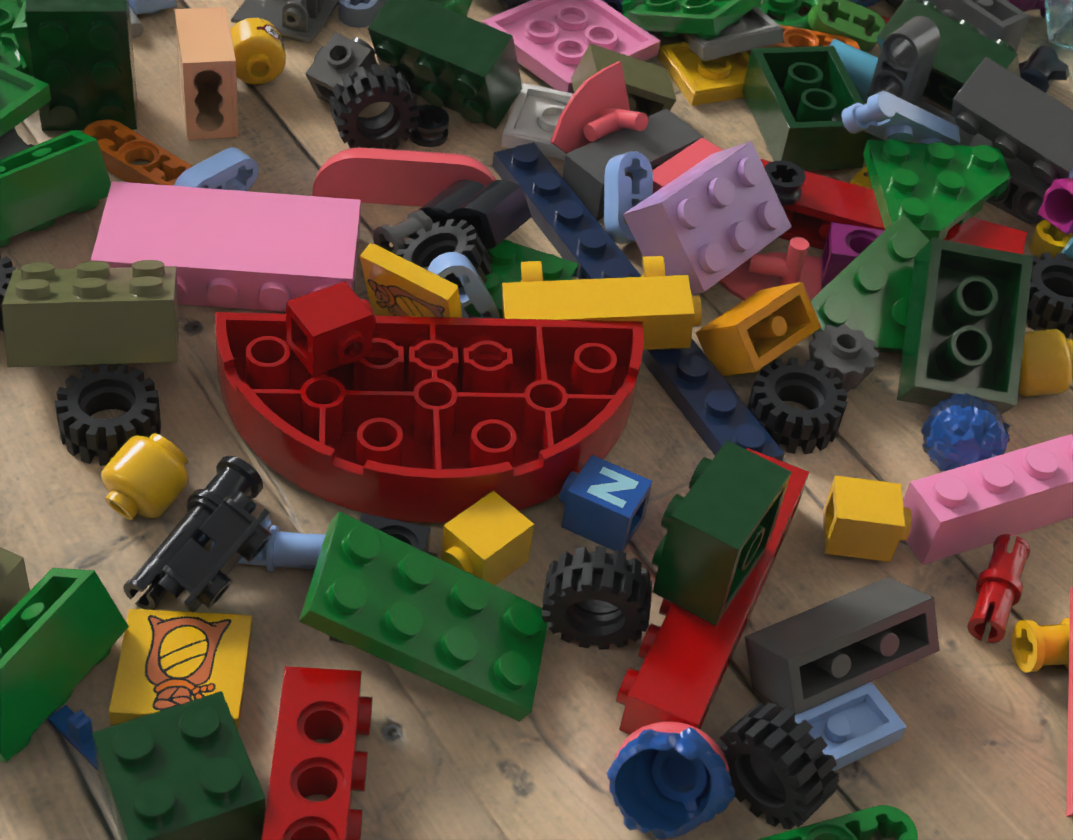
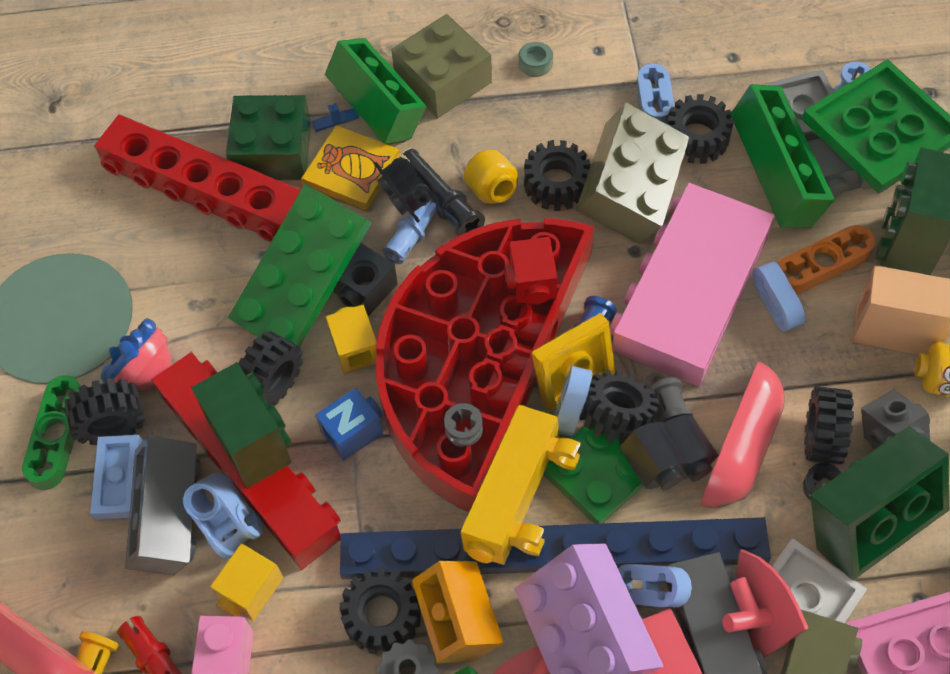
camera: 125 degrees right, 15 degrees up
none -> light blue piece [183,473,264,559]
none -> dark grey bush [444,403,483,447]

